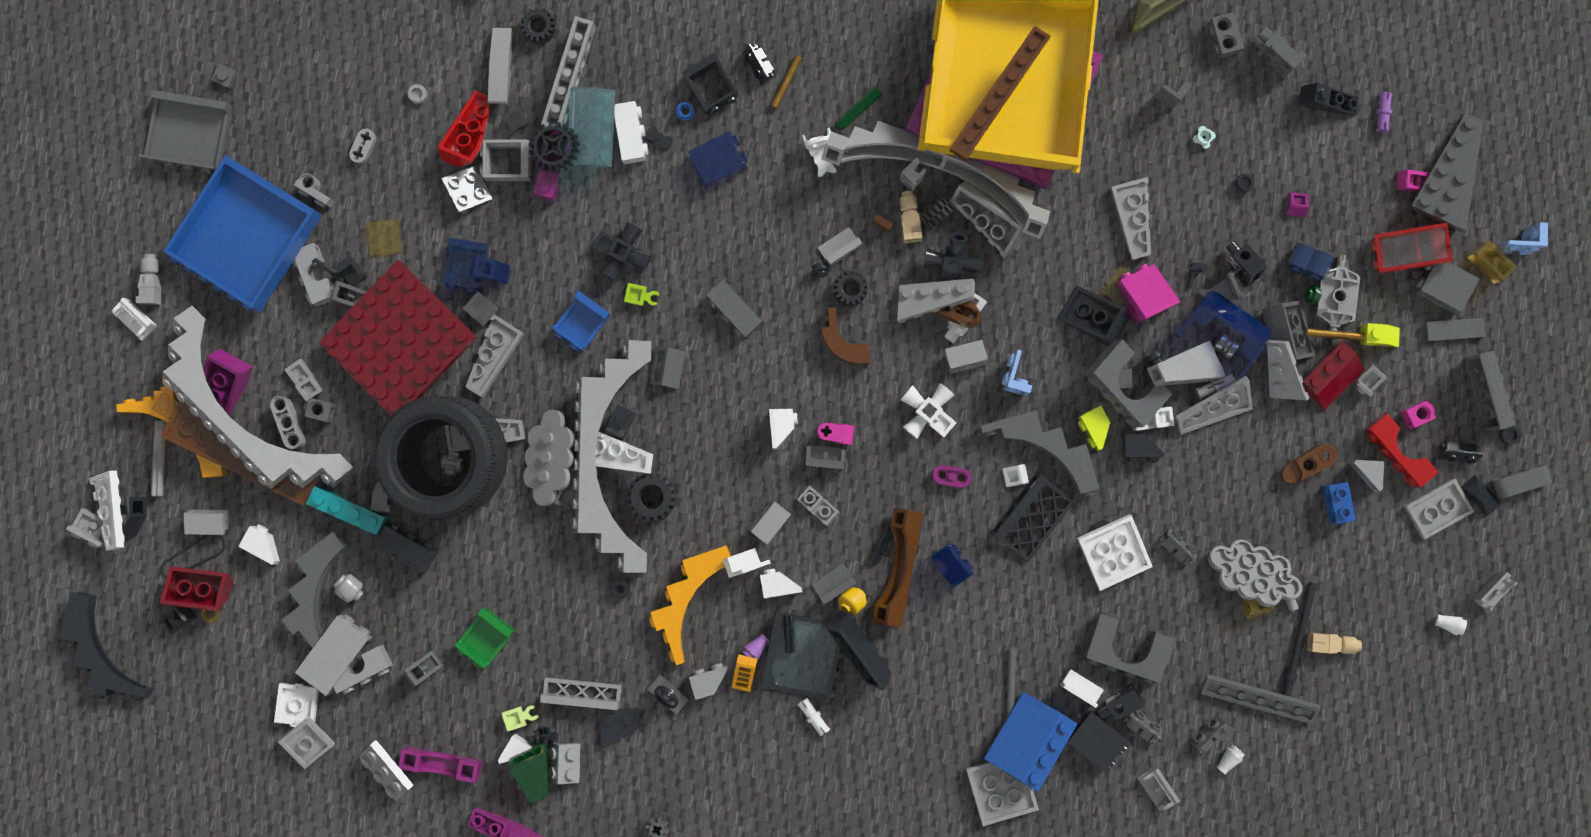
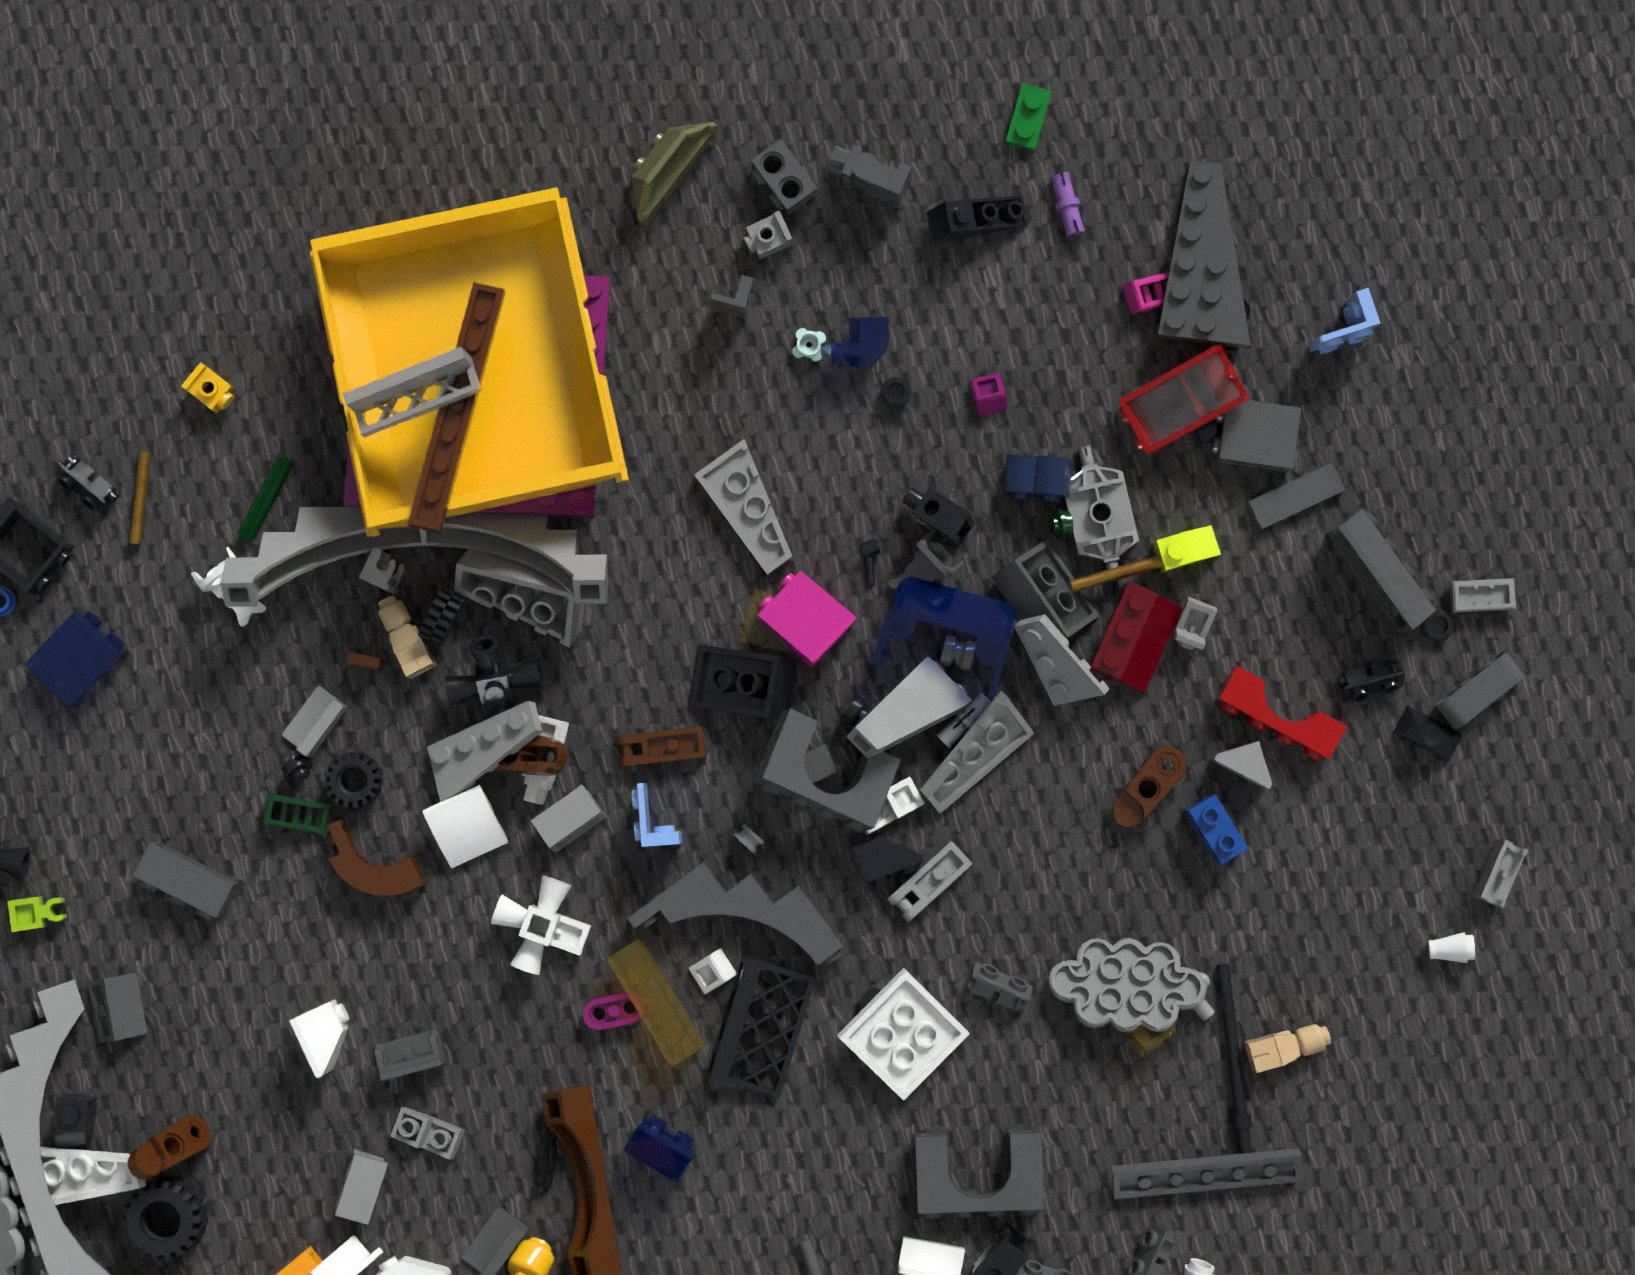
camera: 25 degrees left, 0 degrees up
dark pink piece [817,423,855,445] -> none
neon yellow slope [1077,406,1110,451] -> none
dark pink brick [1400,401,1436,429] -> none
light grey tile [1403,478,1474,540] -> none
clear yellow brick [1467,240,1517,284] -> none
none -> reddish brown piece [128,1114,211,1181]
none -> yellow brick [181,362,236,413]
none -> dark green slope [261,794,331,835]
none -> light grey fence [343,347,482,438]
none -> white slope [423,785,508,868]
none -> clear yellow panel [606,937,705,1067]
none -> reddish brown plate [616,726,706,767]
none -> light grey bush [734,823,764,853]
none -> light grey brick [743,211,793,260]
none -> clear blue brick [821,317,889,368]
none -> light grey plate [887,841,972,922]
none -> green plate [1005,83,1052,152]
none -> light grey plate [1450,578,1516,613]

